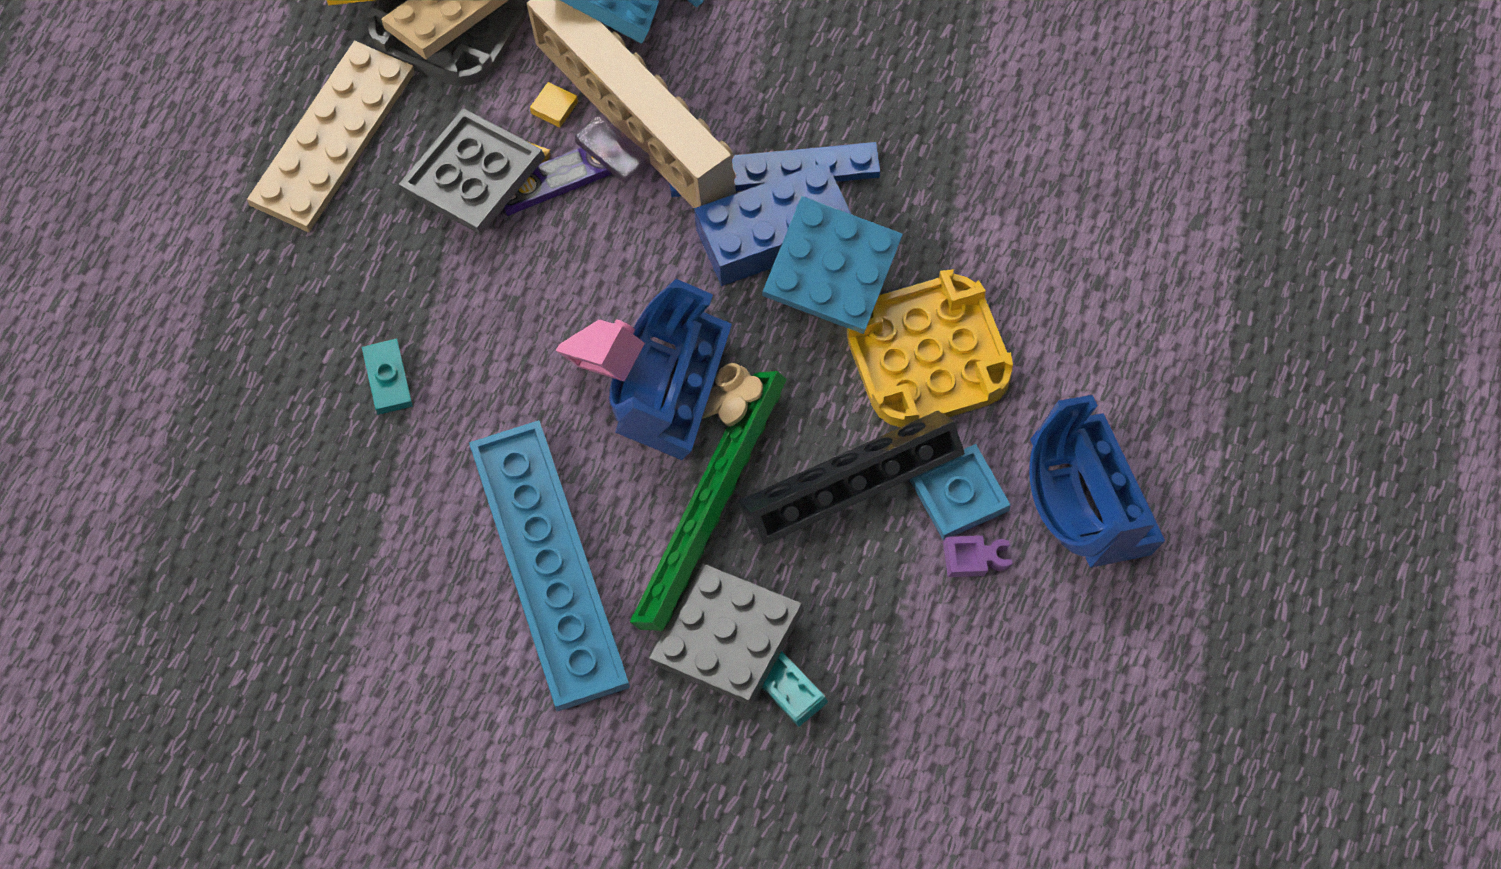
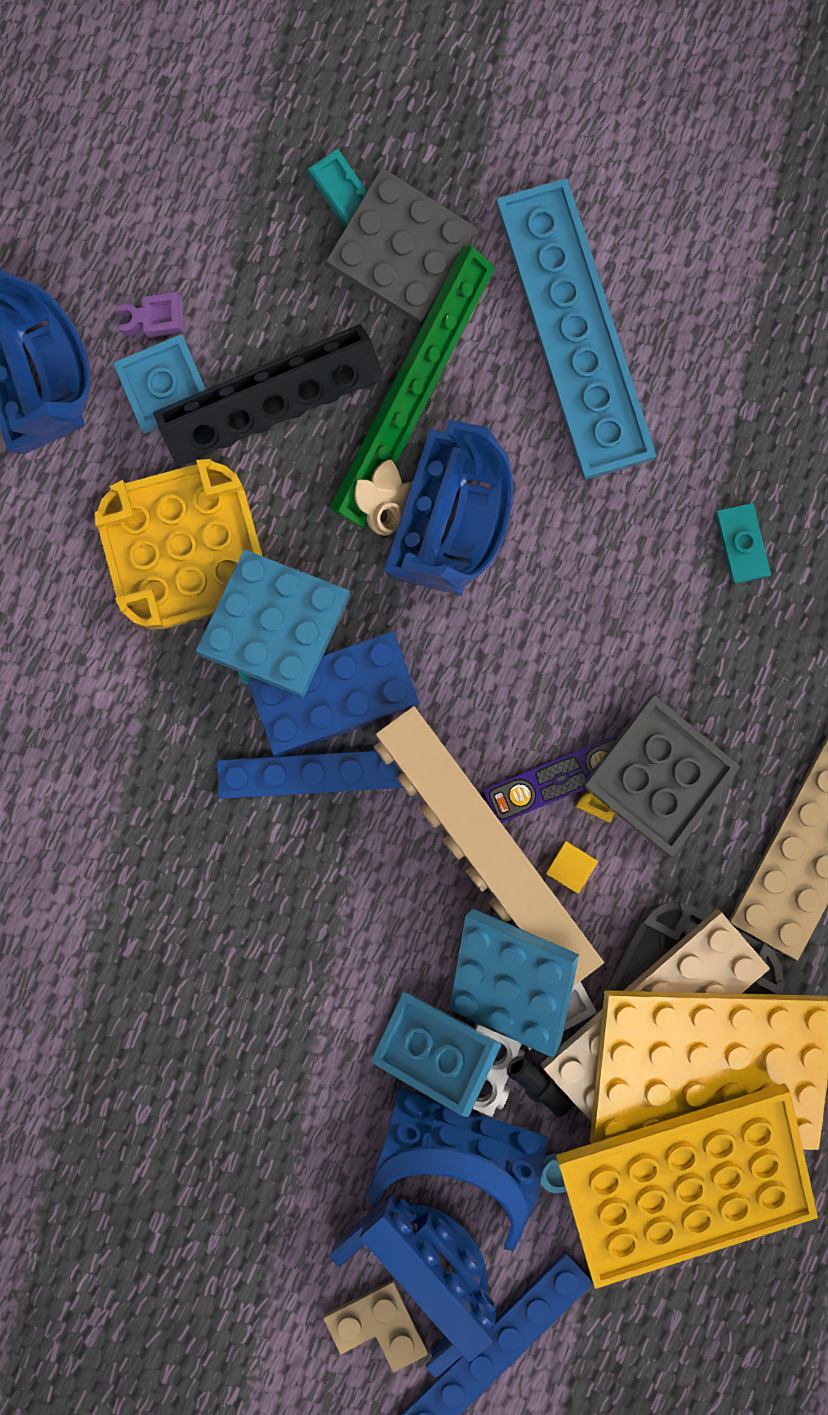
camera: 175 degrees right, 20 degrees up
bright pink slope [556,319,645,381] -> none
clear purple plate [575,114,650,184] -> none

